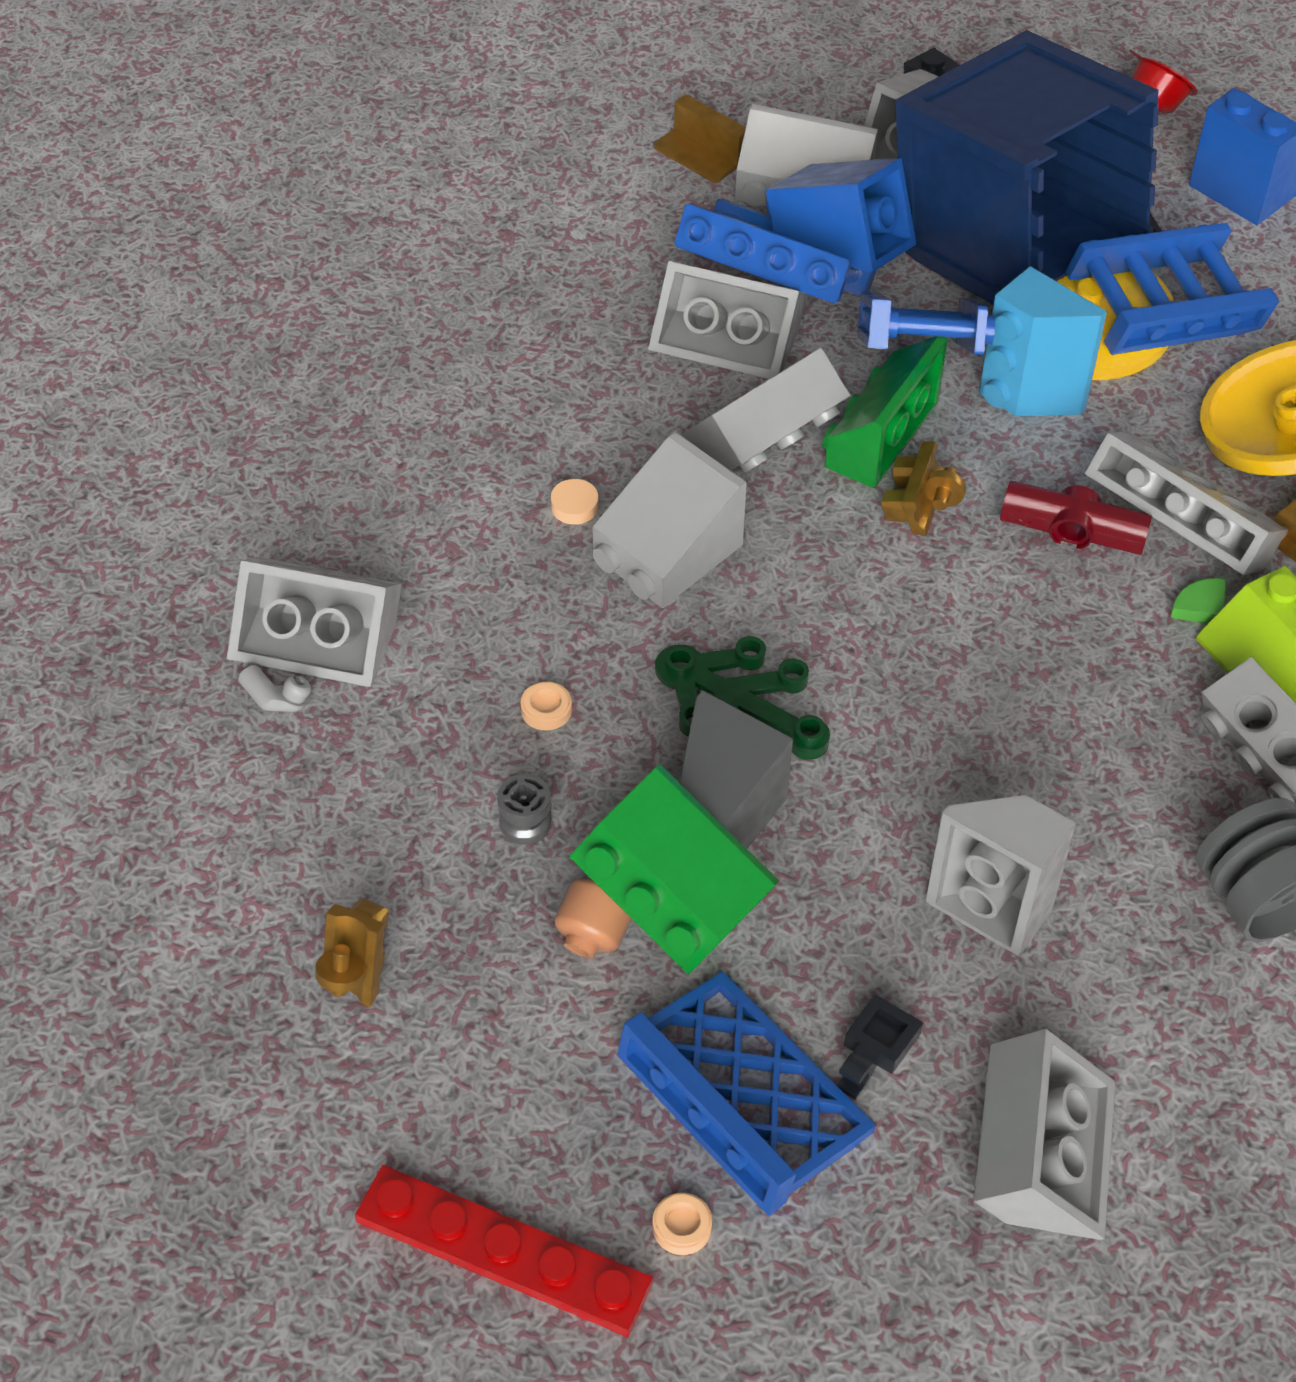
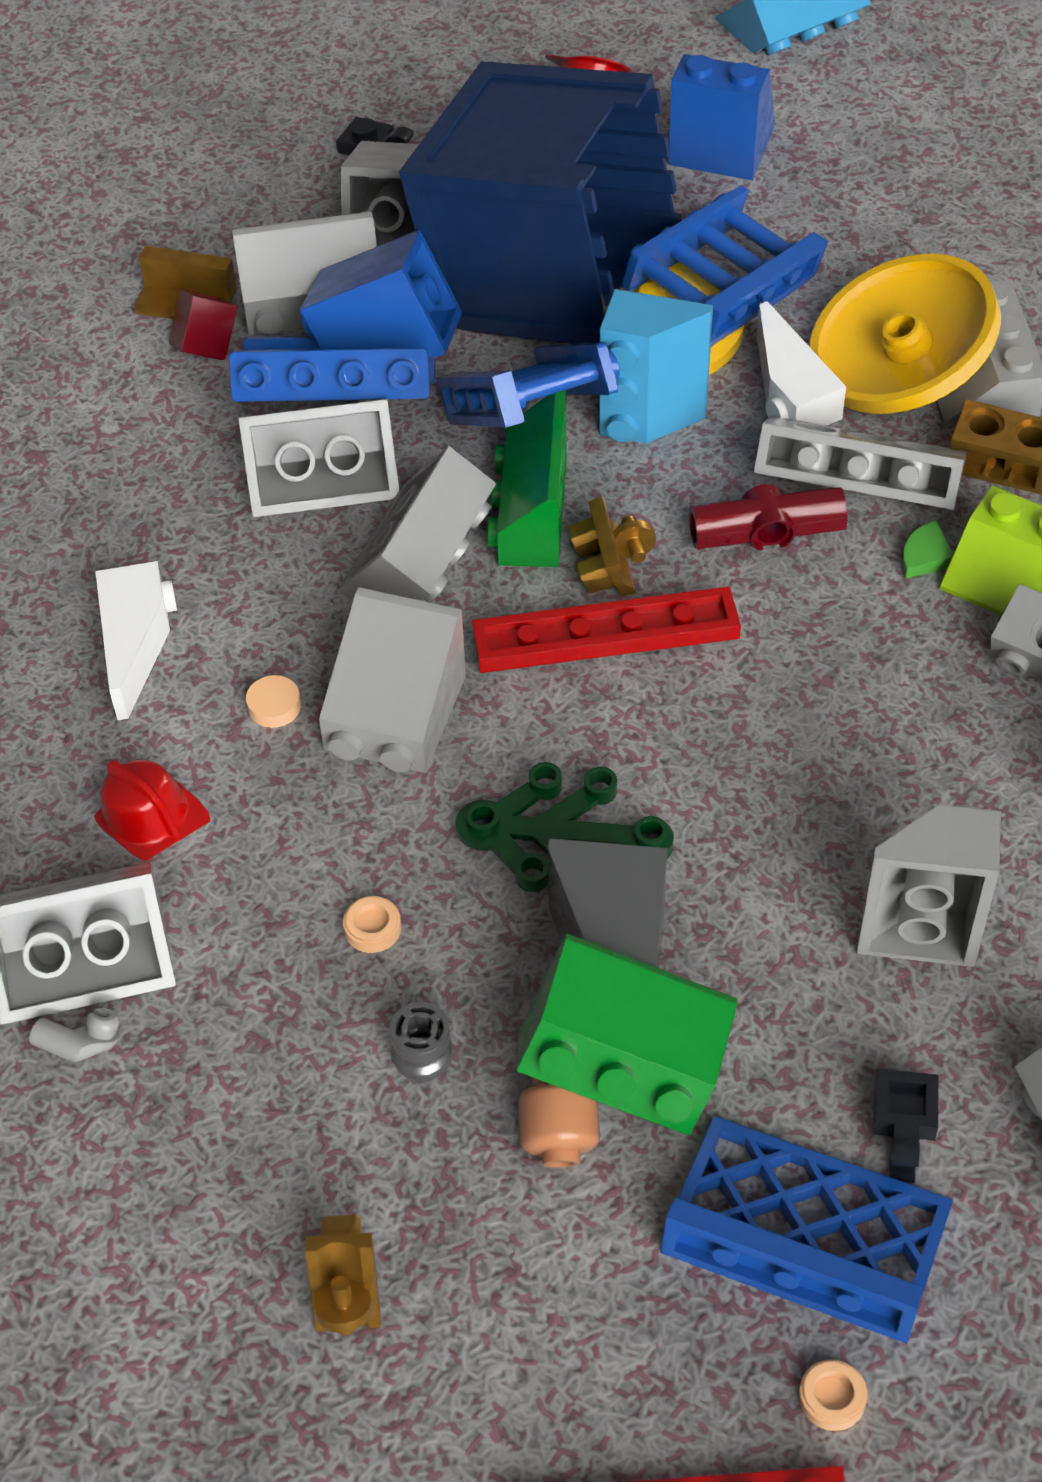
camera: 25 degrees left, 0 degrees up
none -> red piece [94,759,211,862]
none -> white slope [95,561,177,720]
none -> dark red panel [169,289,238,360]
none -> red plate [472,586,741,673]
none -> white slope [757,301,846,426]

